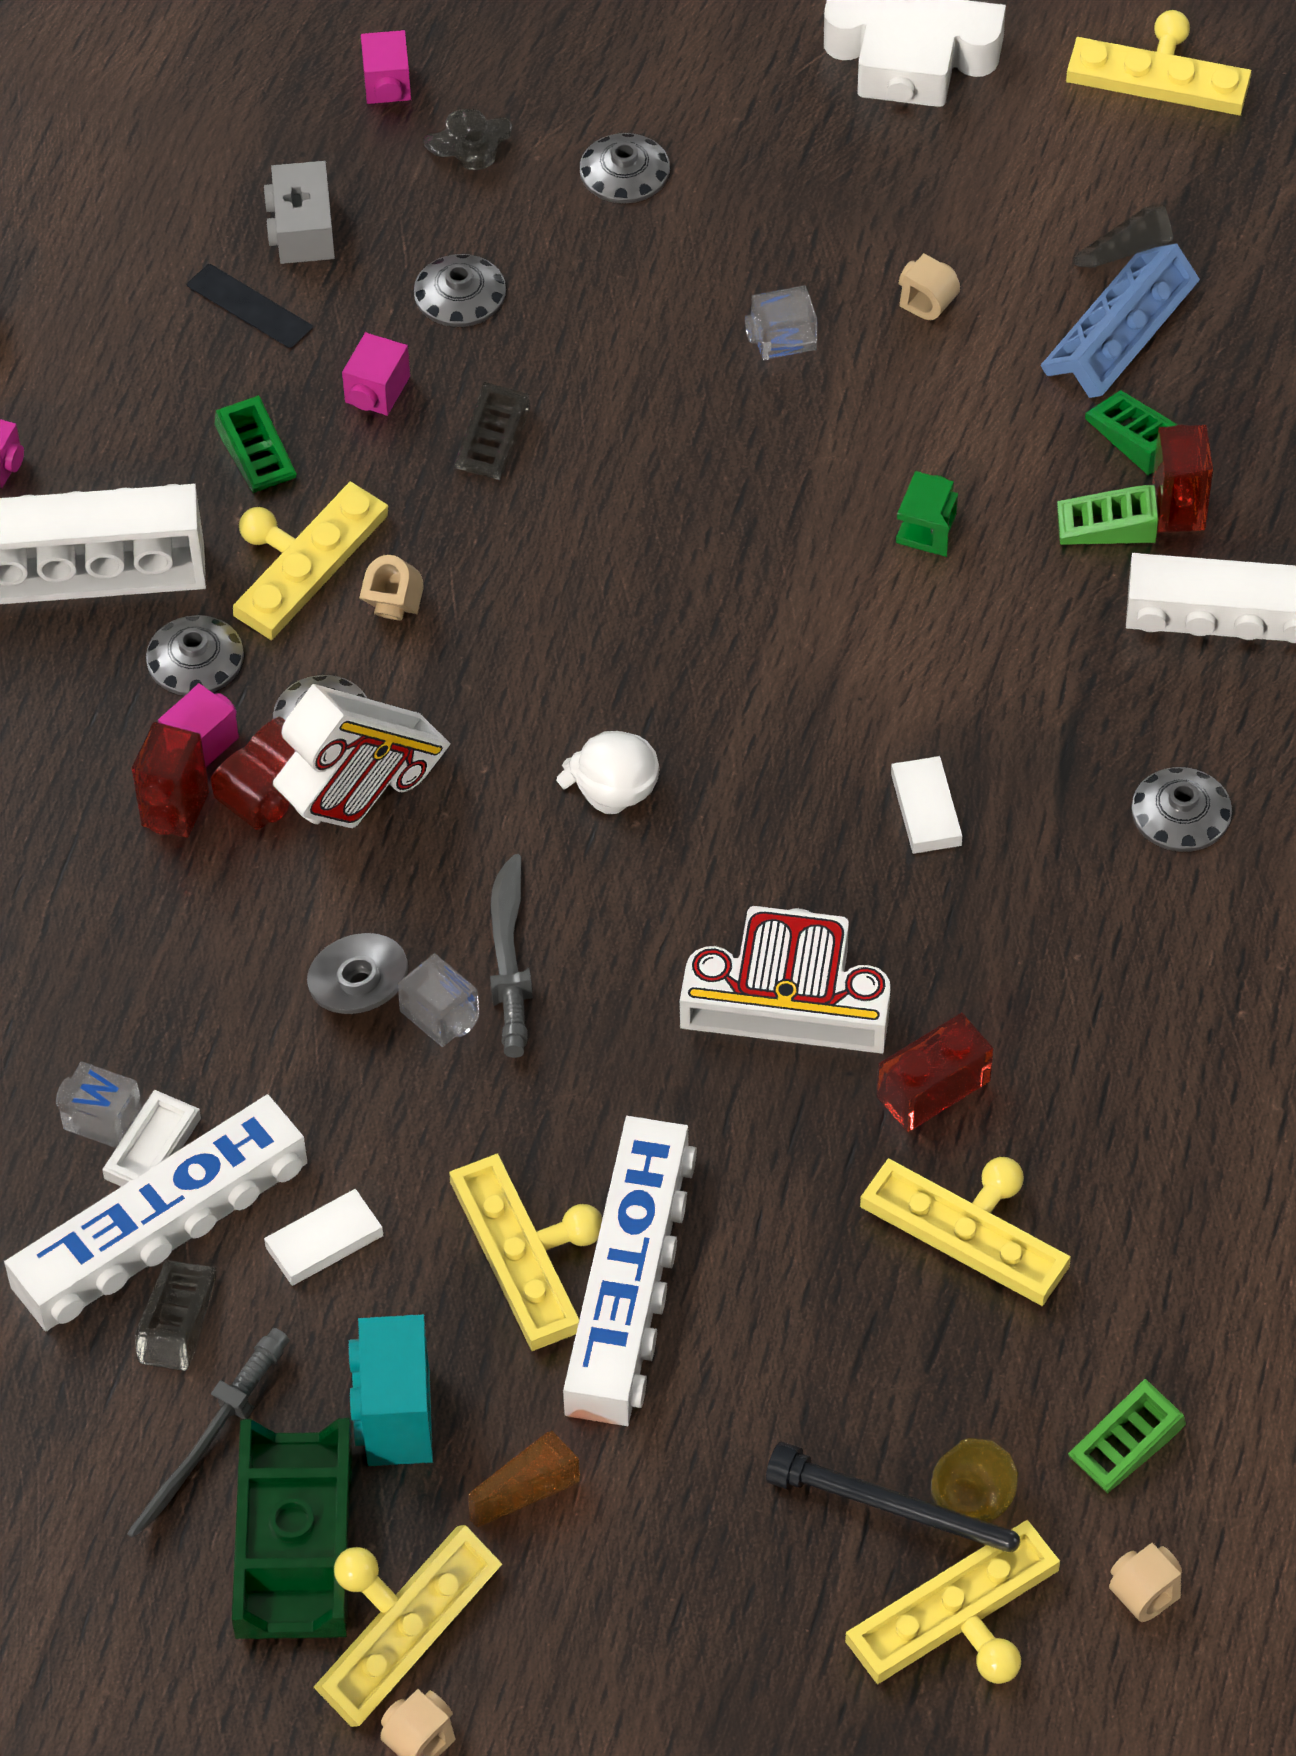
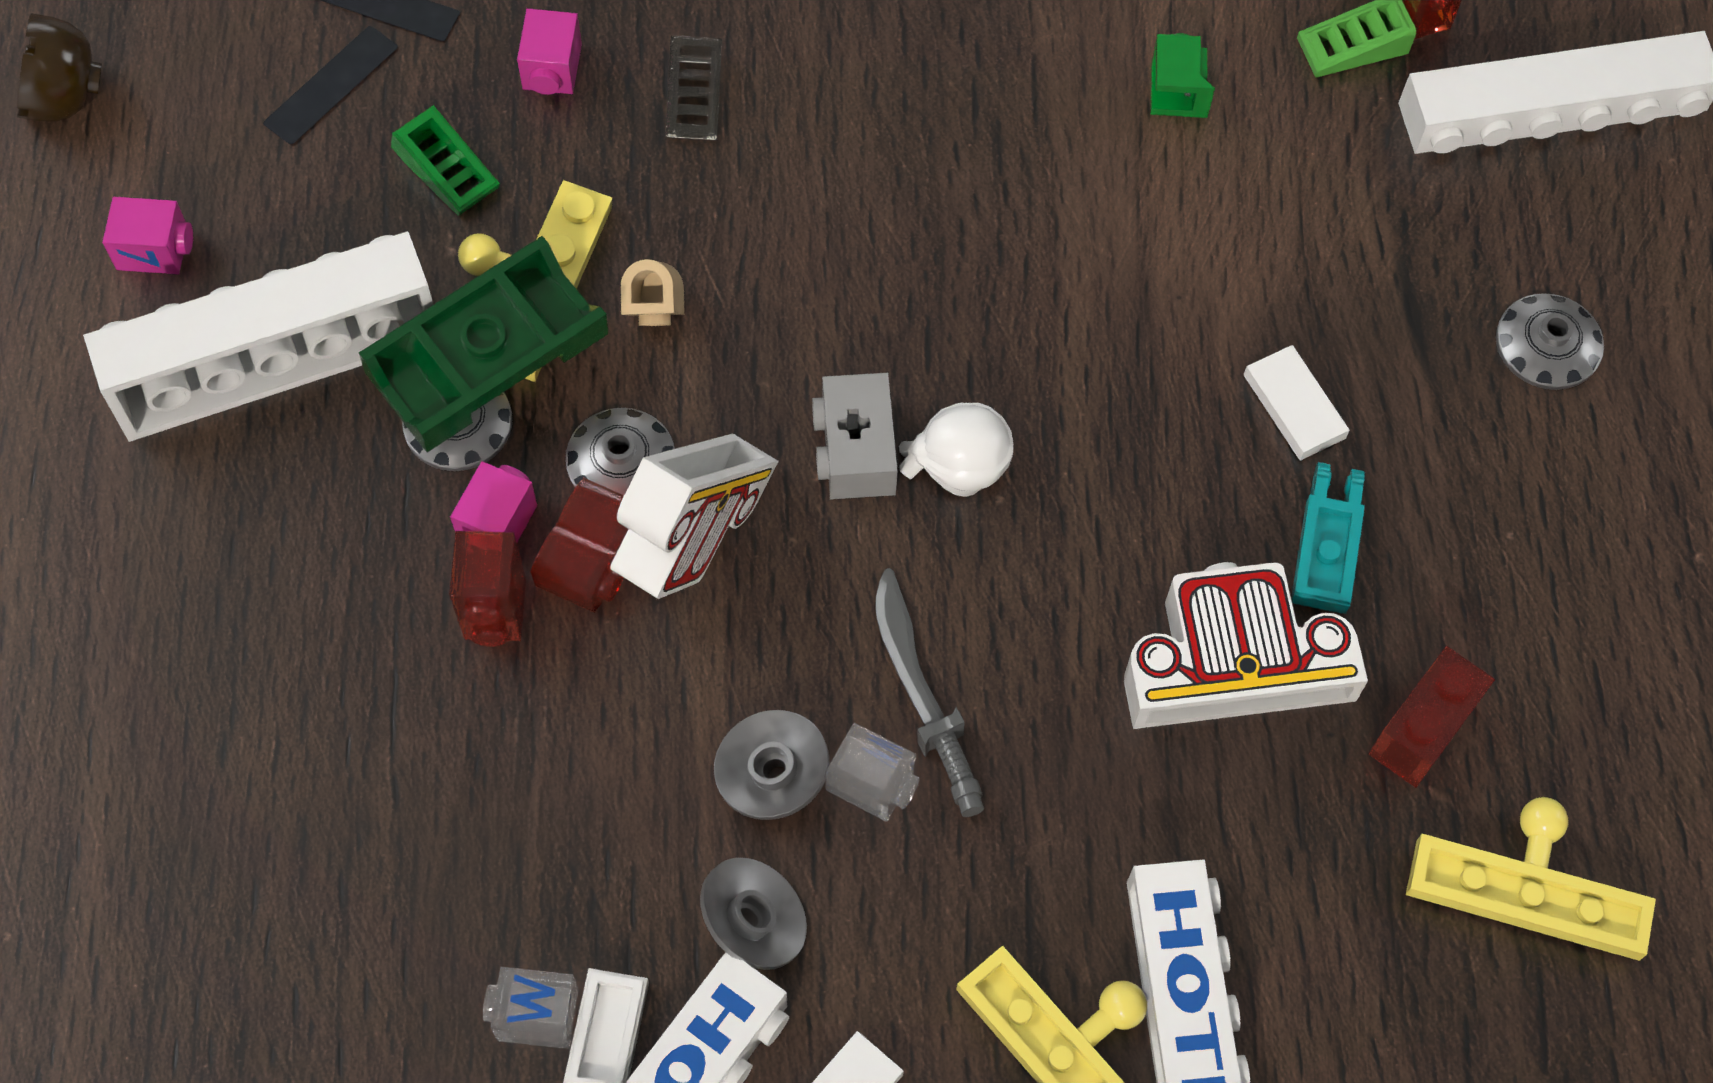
camera: 20 degrees left, 10 degrees up
none -> black sticker [263,26,398,144]
none -> dark green piece [359,236,608,453]
none -> flat silver dish [700,858,807,970]
none -> light grey brick [812,373,898,499]
none -> teal hinge [1291,462,1365,614]

